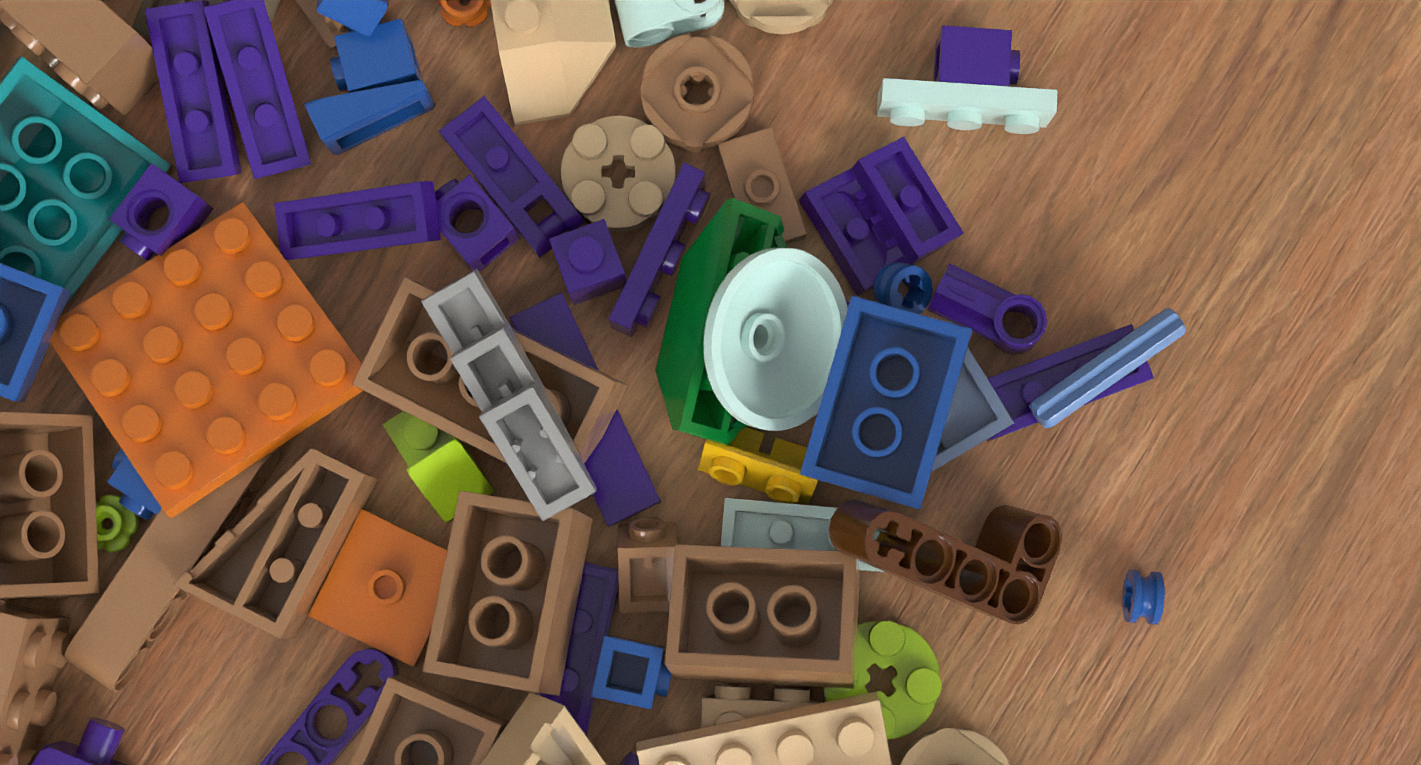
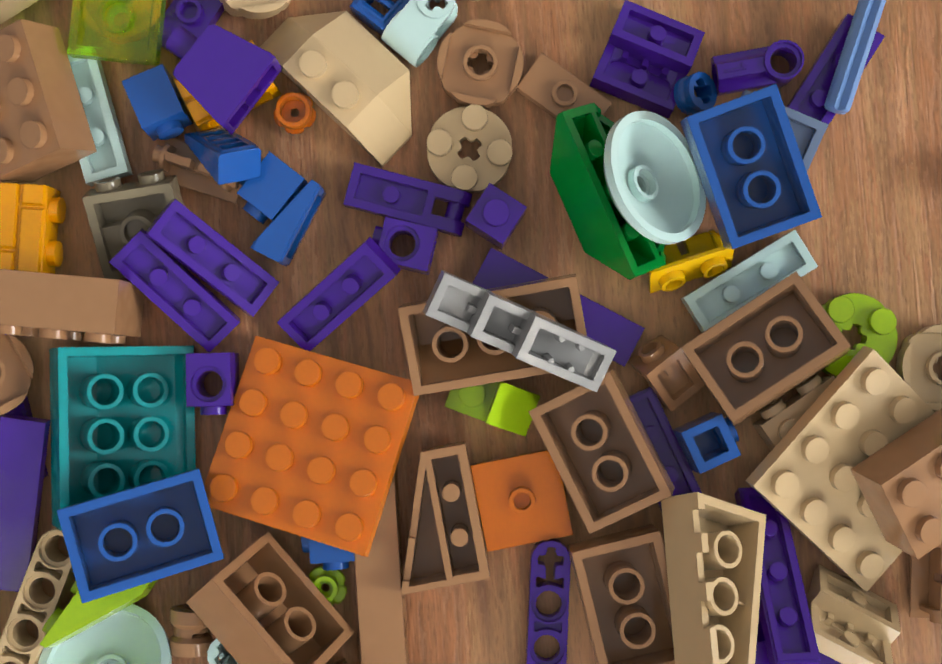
camera: 30 degrees left, 5 degrees up
dark purple plate [608,163,711,338] -> none
reddish brown beam [829,500,1062,624] -> none

